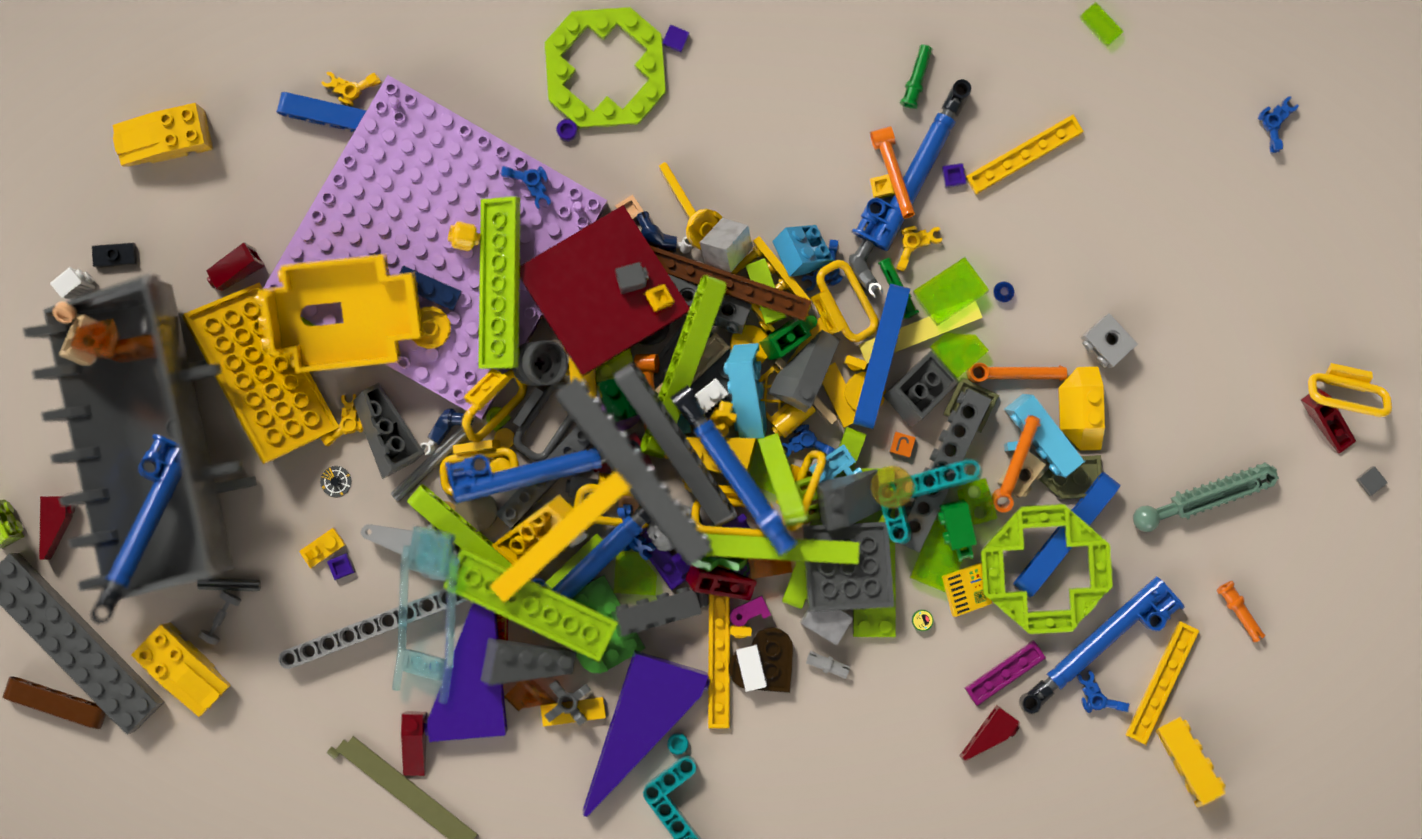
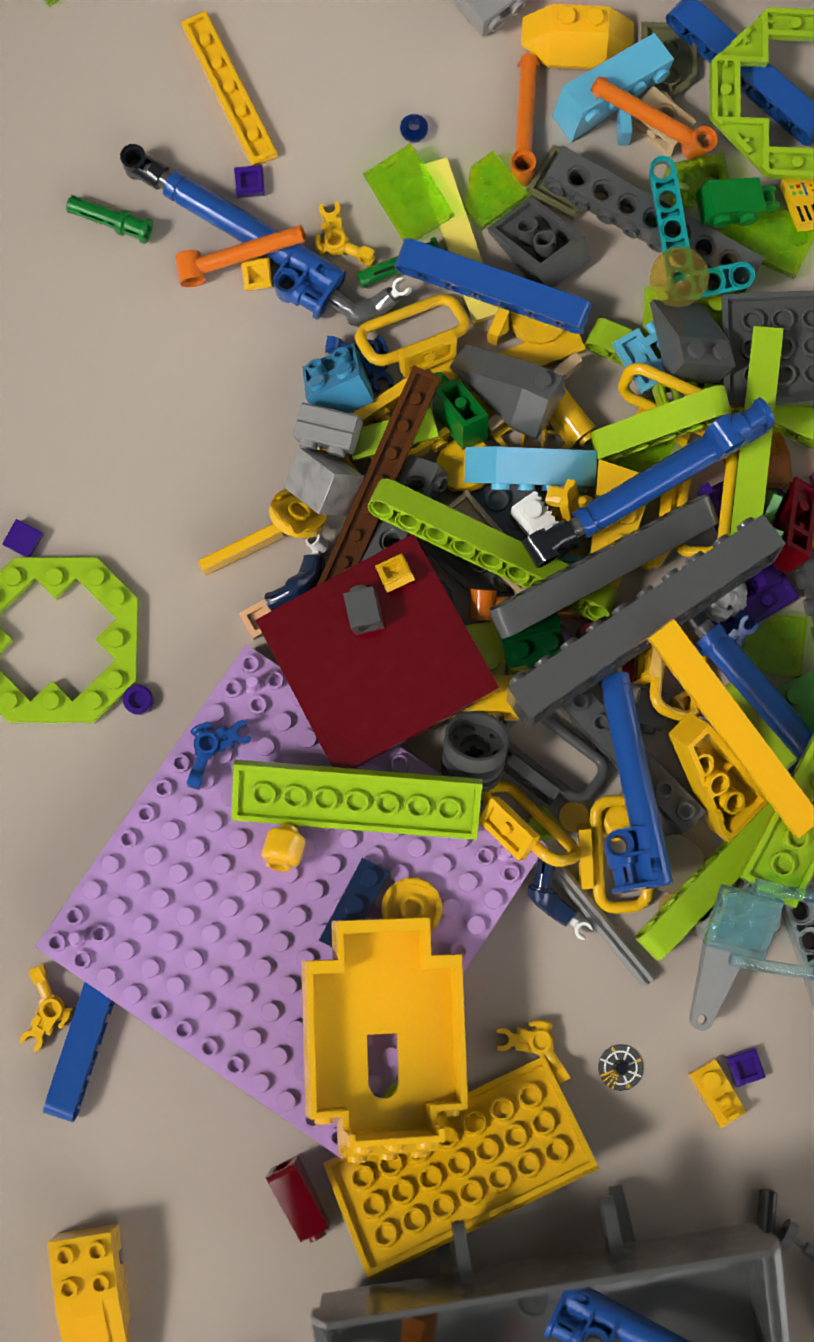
camera: 85 degrees left, 5 degrees down
dark grey wedge [353,383,424,480] -> none
blue piece [781,424,836,458] -> none
orange tile [889,432,916,458] -> none
none -> light grey brick [293,402,363,458]

